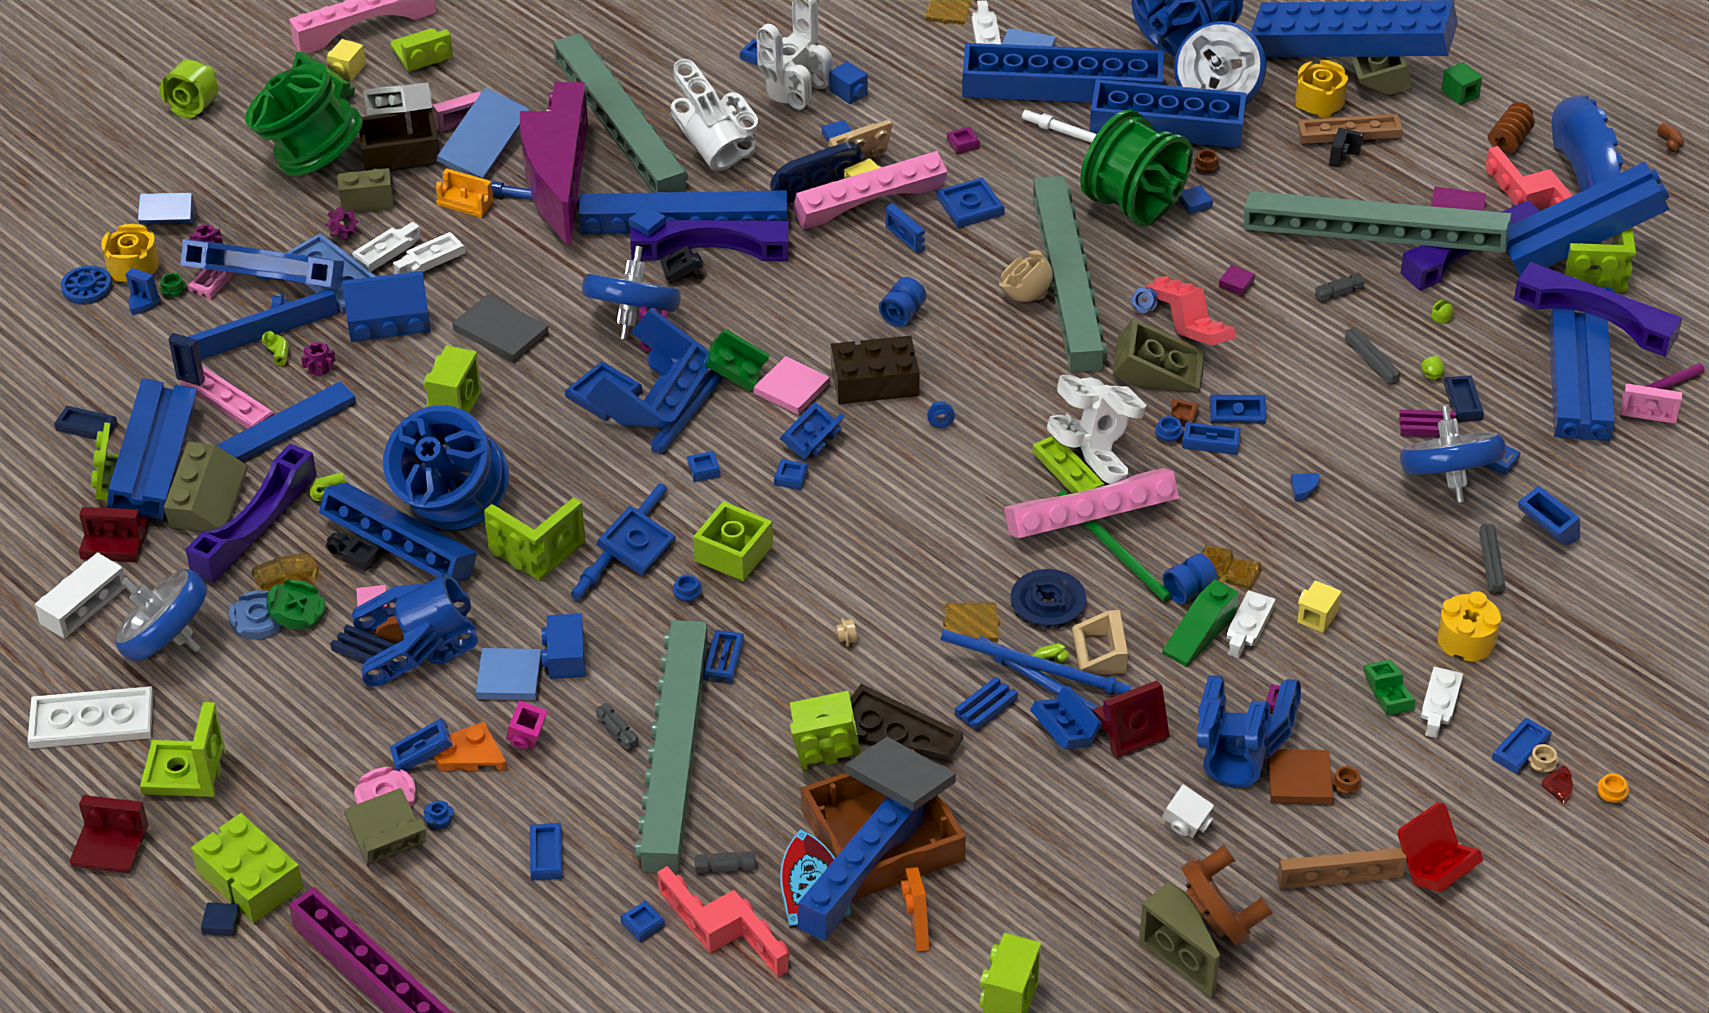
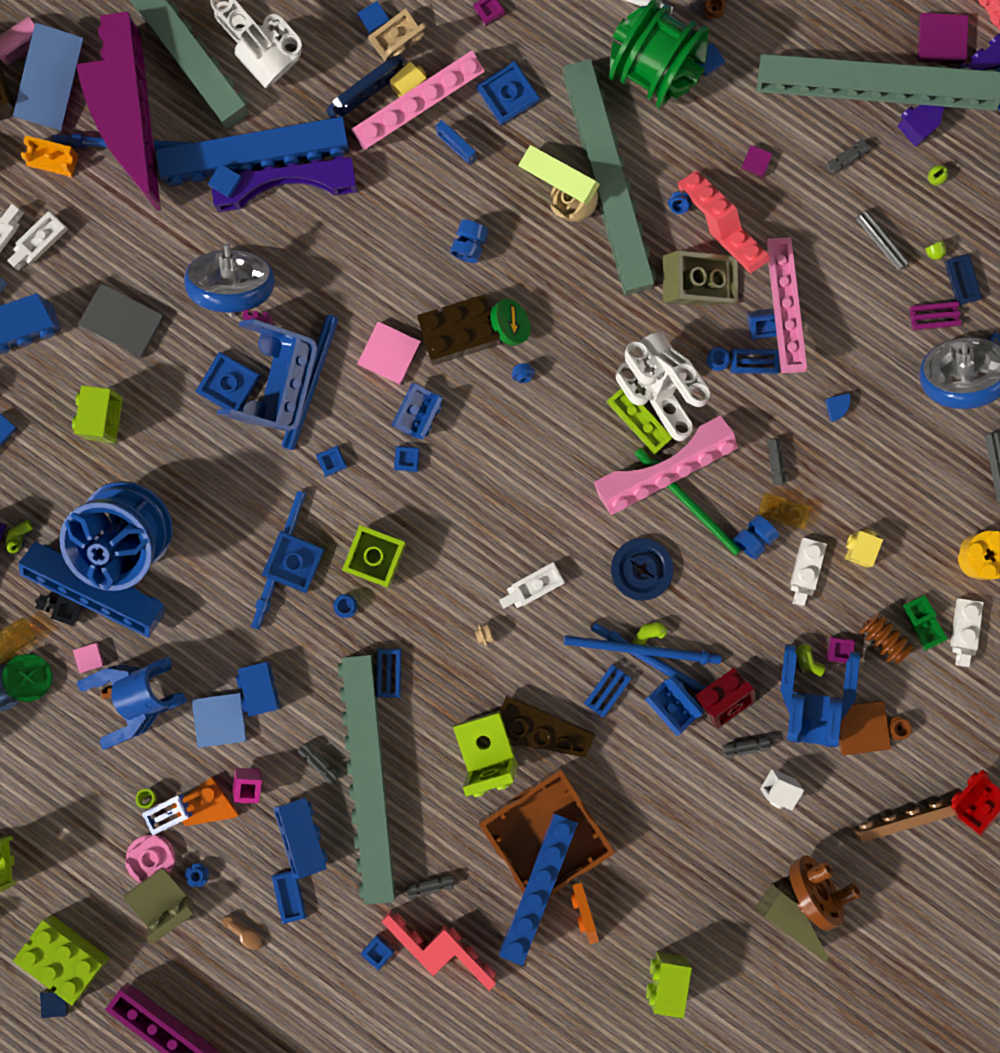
camera: 10 degrees left, 40 degrees up
dark blue tile [330,624,395,670] -> none
lime bracket [484,497,586,581] -> none
black bracket [660,246,705,284] -> none
green bracket [705,329,770,392] -> none
shield [780,829,851,927] -> none
dark grey tile [845,737,956,811] -> none
clear yellow piece [943,602,1000,642] -> none
tan tile [1072,610,1128,675] -> none
green slope [1162,579,1239,667] -> none
dark orange tile [1171,398,1199,427] -> none
none -> lime hinge [135,789,157,809]
none -> medium nougat piece [222,915,263,950]
none -> blue brick [273,798,328,879]
none -> green tile [490,299,531,346]
none -> white hinge [499,562,565,609]
none -> yellowish green tile [518,145,600,206]
none -> dark grey axle [722,737,771,758]
none -> bright pink plate [766,237,807,373]
none -> dark grey axle [767,438,787,485]
none -> lime arm [796,644,825,677]
none -> dark orange piece [858,612,914,664]

